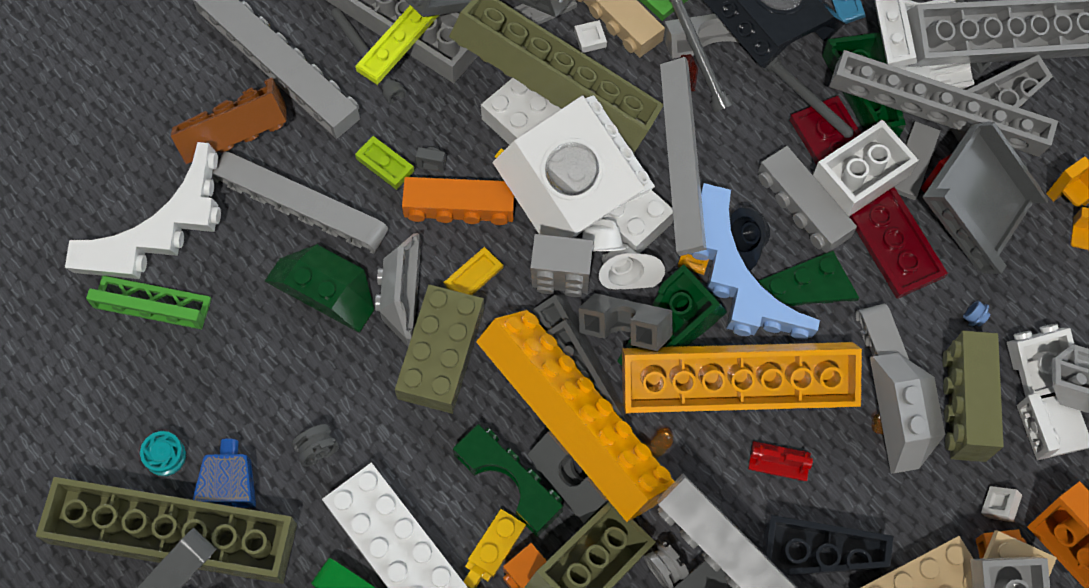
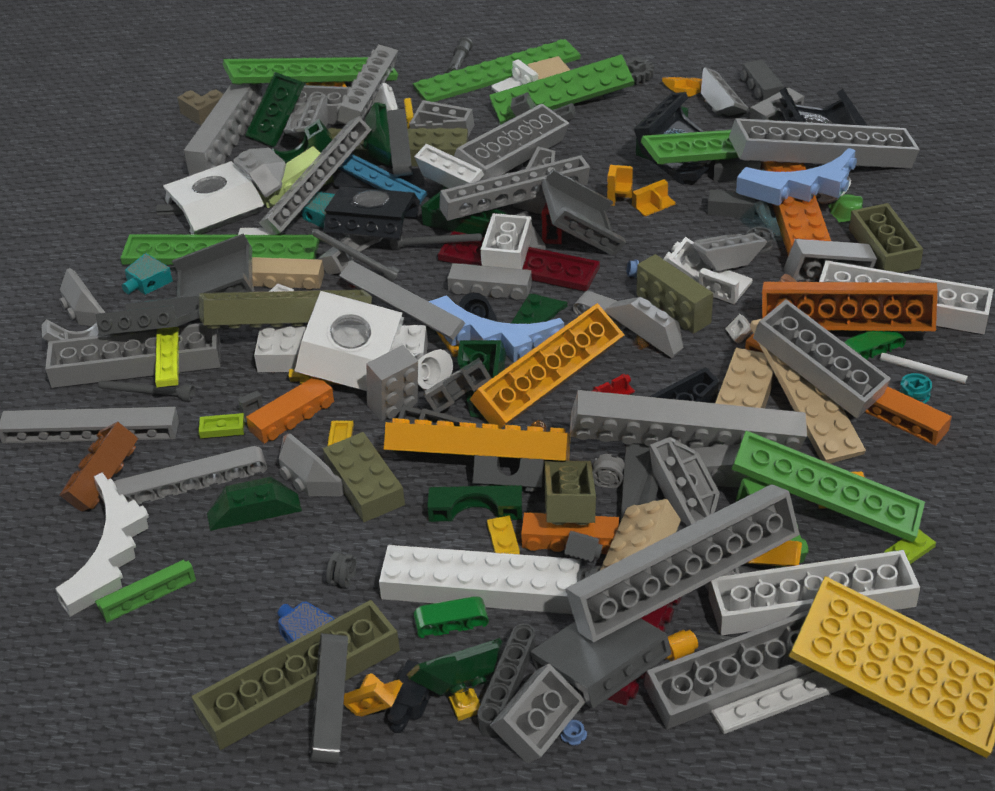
camera: 40 degrees left, 25 degrees down
teal wheel [140,431,186,476] -> none

